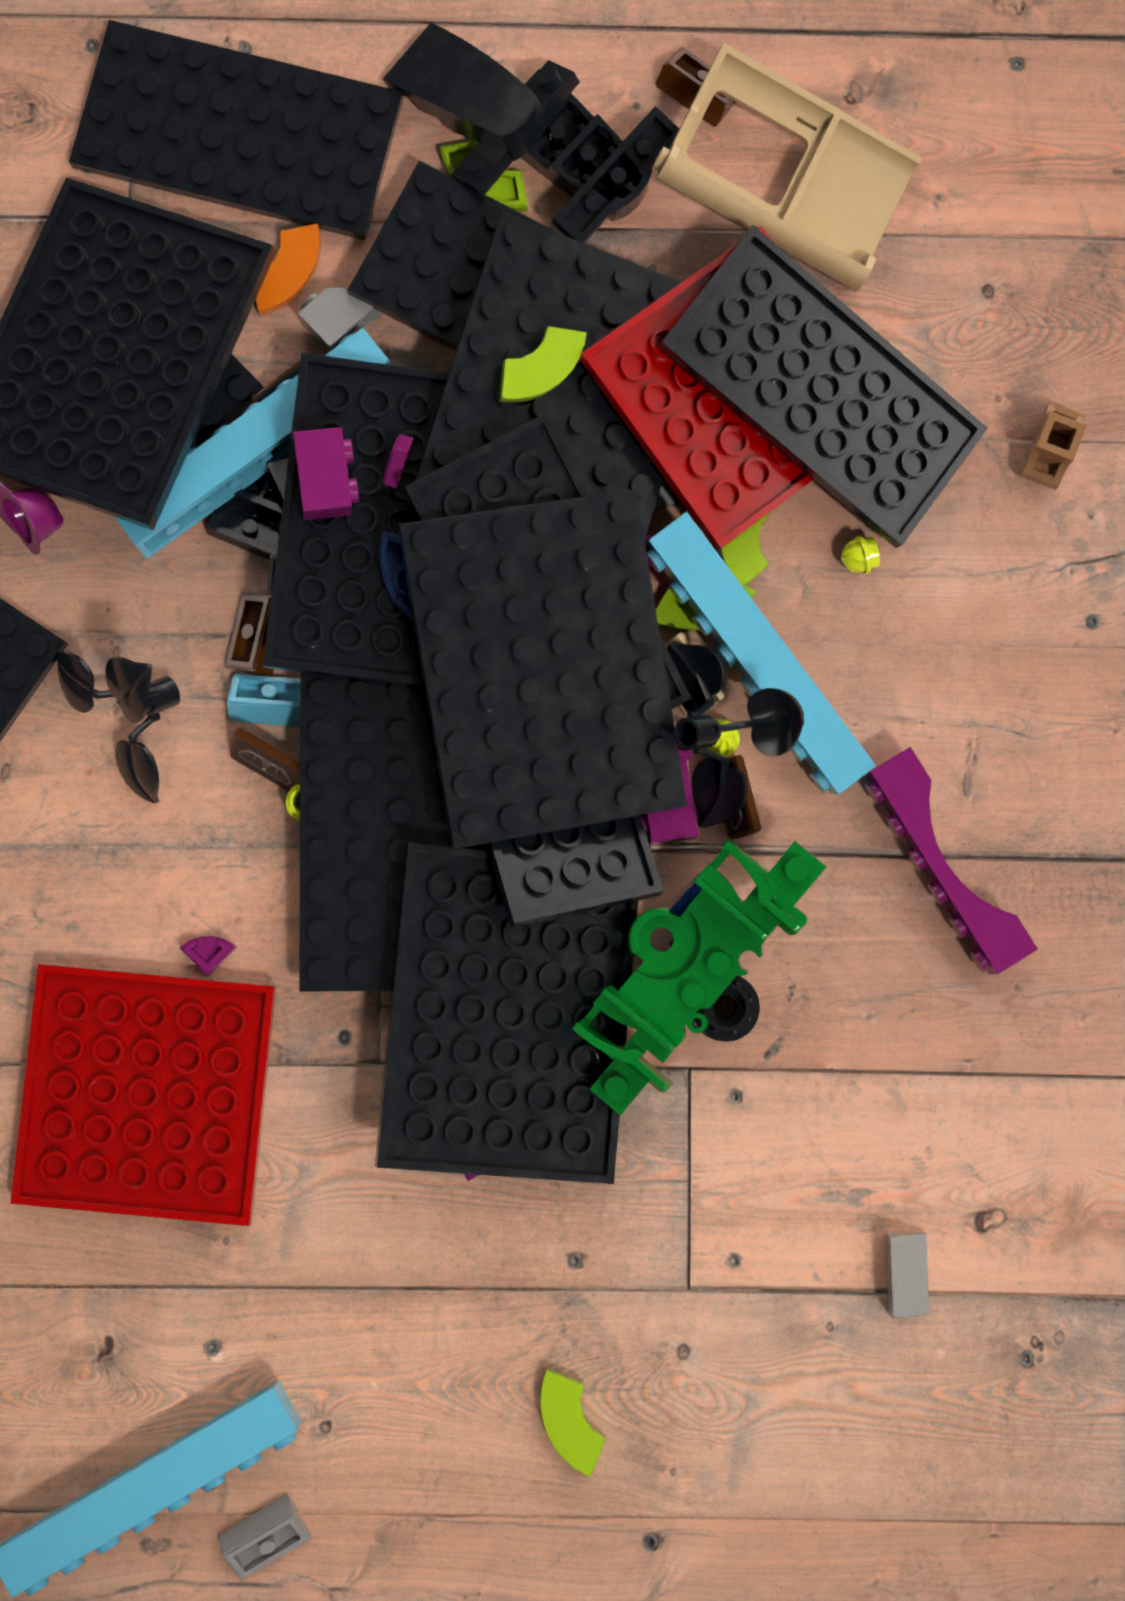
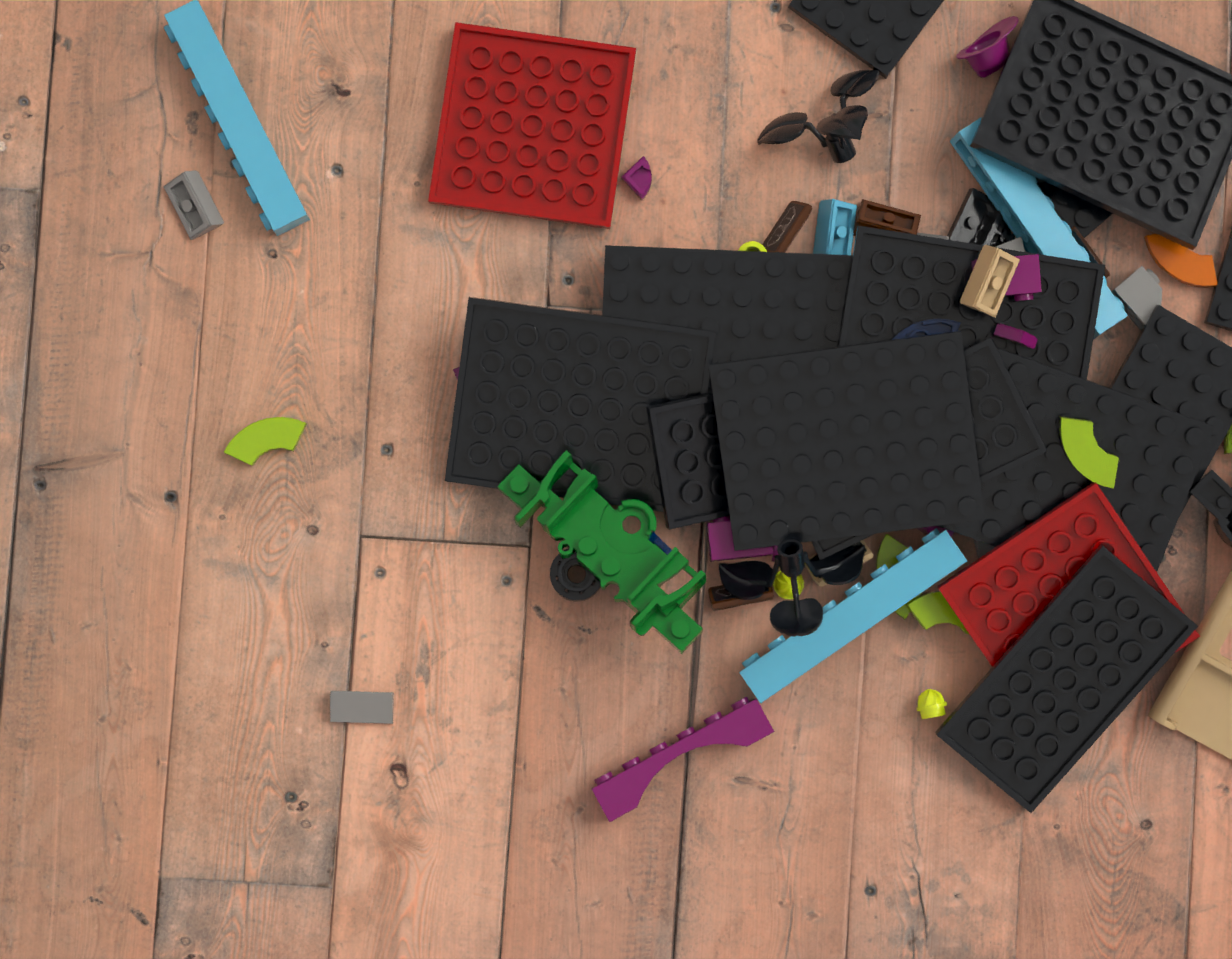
camera: 90 degrees right, 0 degrees up
medium nougat brick [1019,402,1087,490] -> none
none -> tan slope [960,245,1020,318]

